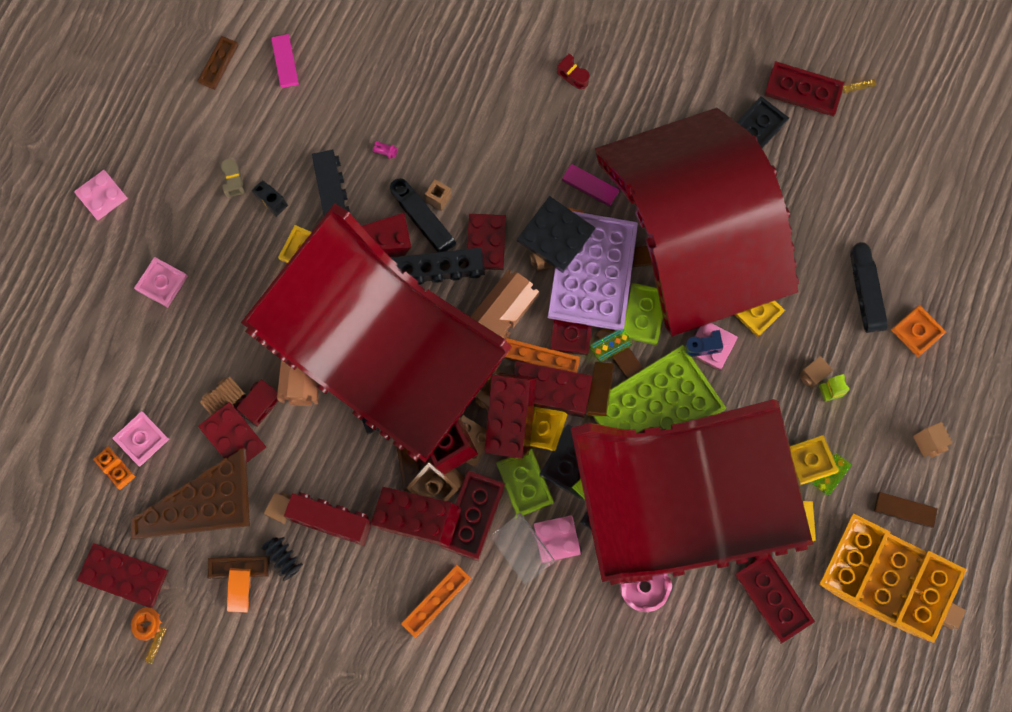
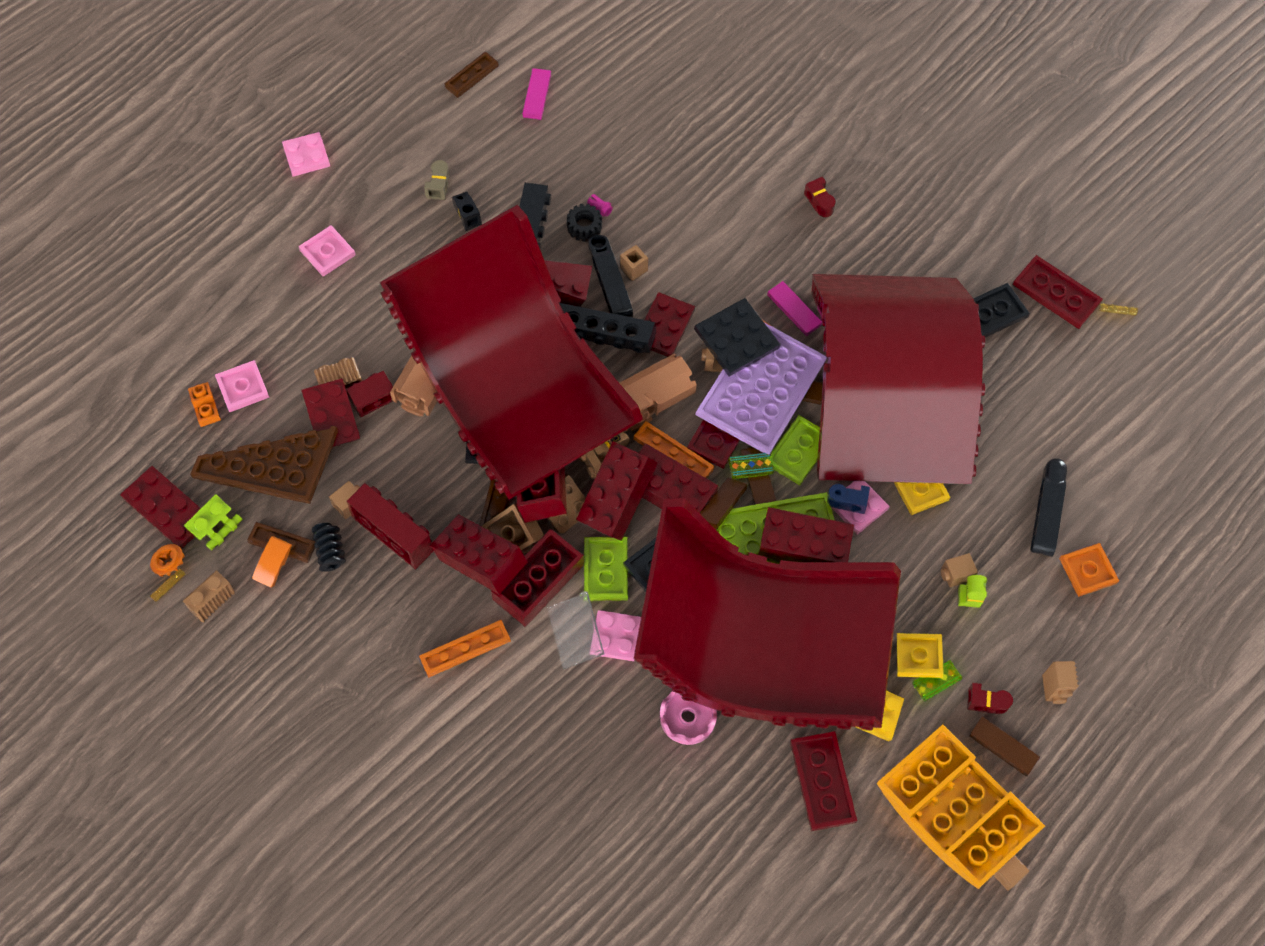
camera: 20 degrees right, 10 degrees down
yellow plate [530,407,568,451] -> none
none -> medium nougat brick [183,570,235,622]
none -> lime plate [184,494,243,551]
none -> black tyre [567,204,602,242]
none -> dark red brick [758,507,854,562]
none -> dark red leg [967,683,1013,714]

